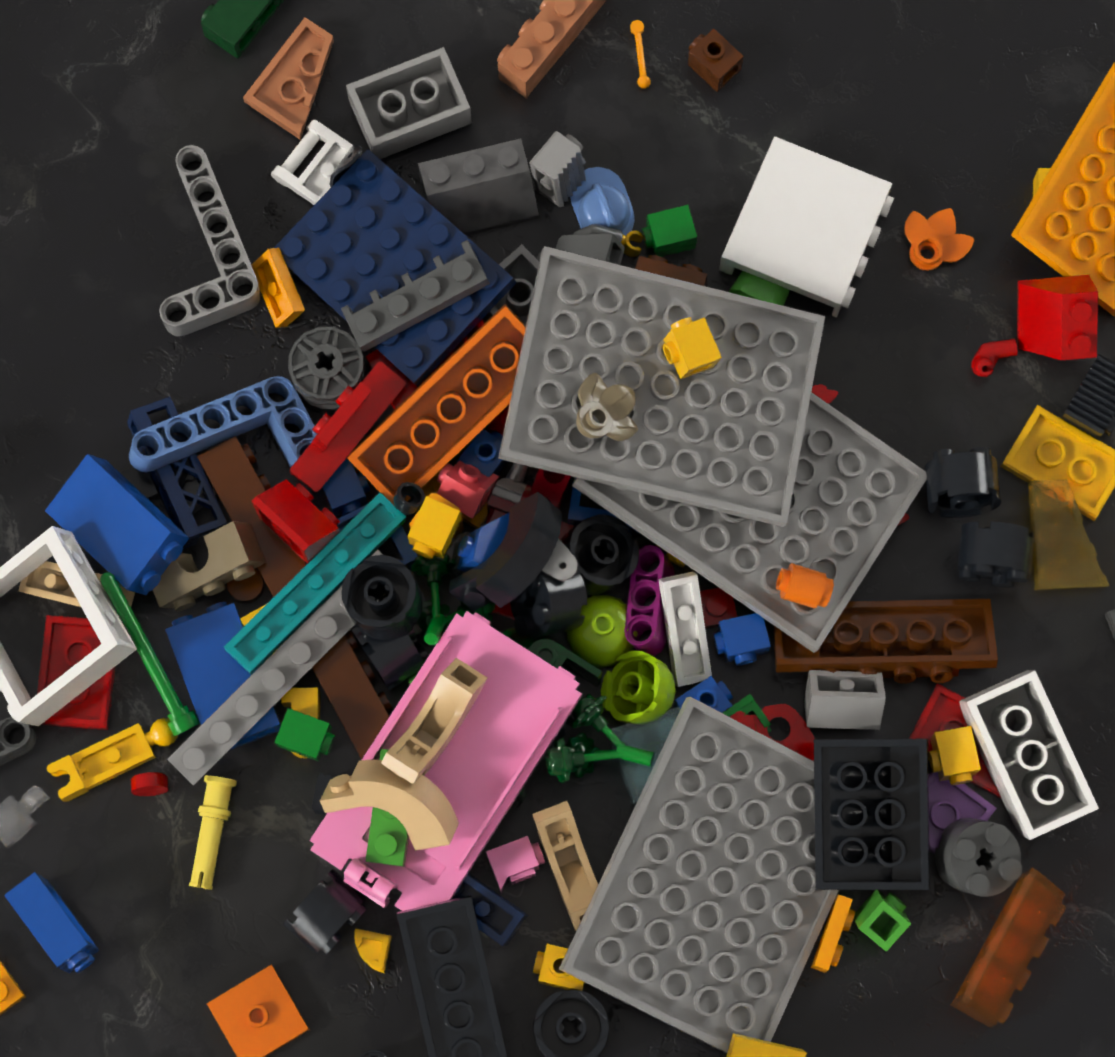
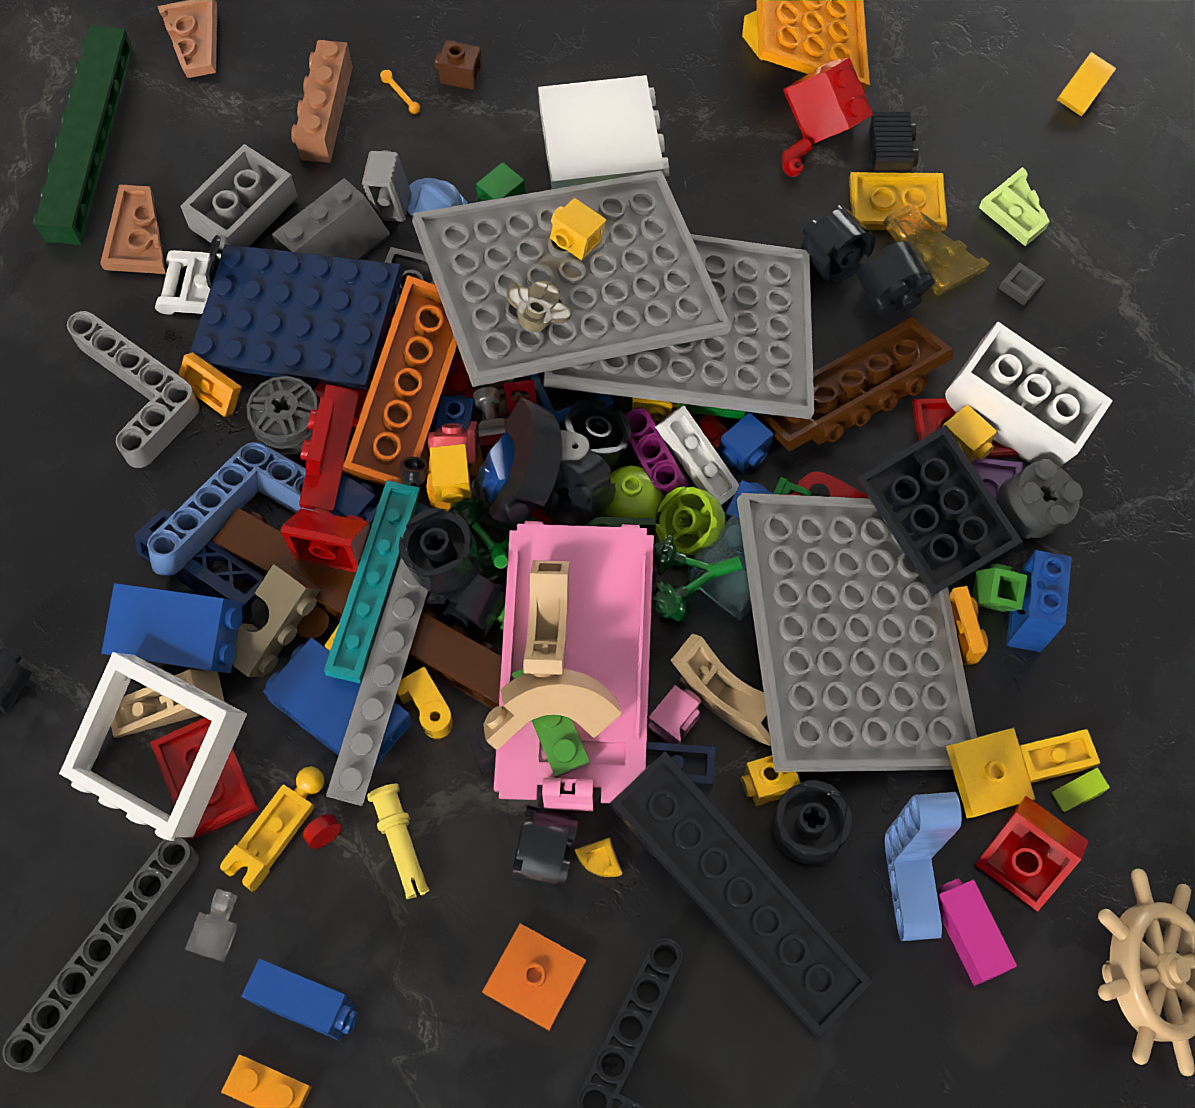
camera: 30 degrees left, 10 degrees down
green piece [100,572,200,736] -> none
green brick [275,708,335,762] -> none
dark grey hinge [341,239,490,352] -> none
orange brick [776,563,834,609] -> none
light grey brick [804,670,886,730] -> none
orange plate [904,208,974,271] -> none
clear orange slope [951,868,1066,1028] -> none
none -> blue window [1006,550,1072,652]

